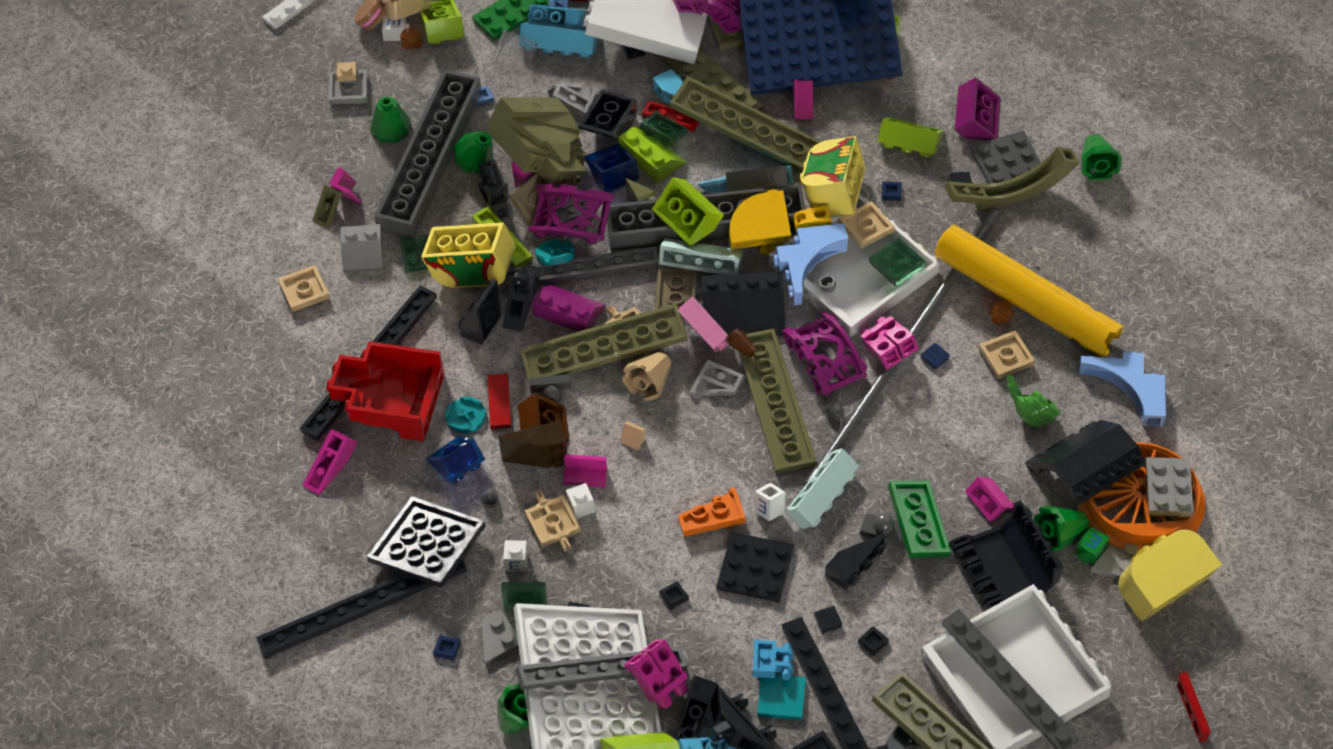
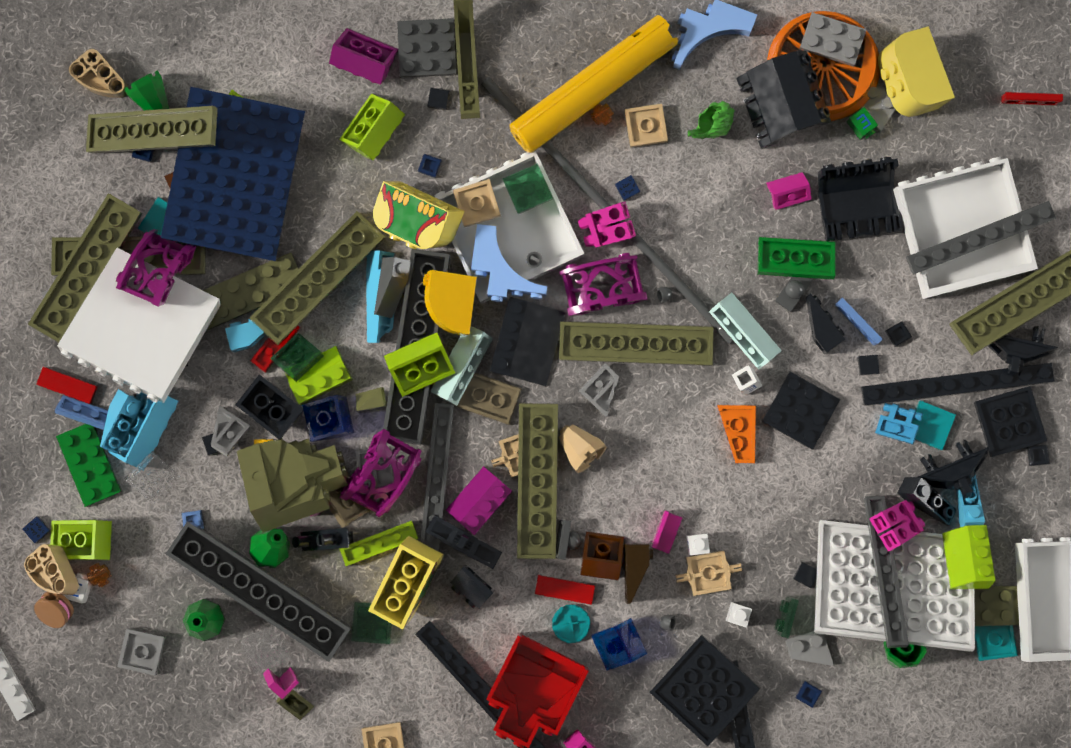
camera: 75 degrees left, 30 degrees up
tan plate [337,62,357,82] -> none
light grey slope [341,224,383,272] -> none
teal tile [535,239,575,265] -> none
tan slope [621,421,645,450] -> none
black tile [659,581,689,610] -> none
bright pink slope [678,296,729,352] -> none
reddish brown cone [727,328,757,358] -> none
dark pink panel [793,80,814,120] -> none
yellow leg [793,205,832,232] -> none
green cone [1033,506,1089,552] -> none
none -> medium blue tile [835,298,883,345]

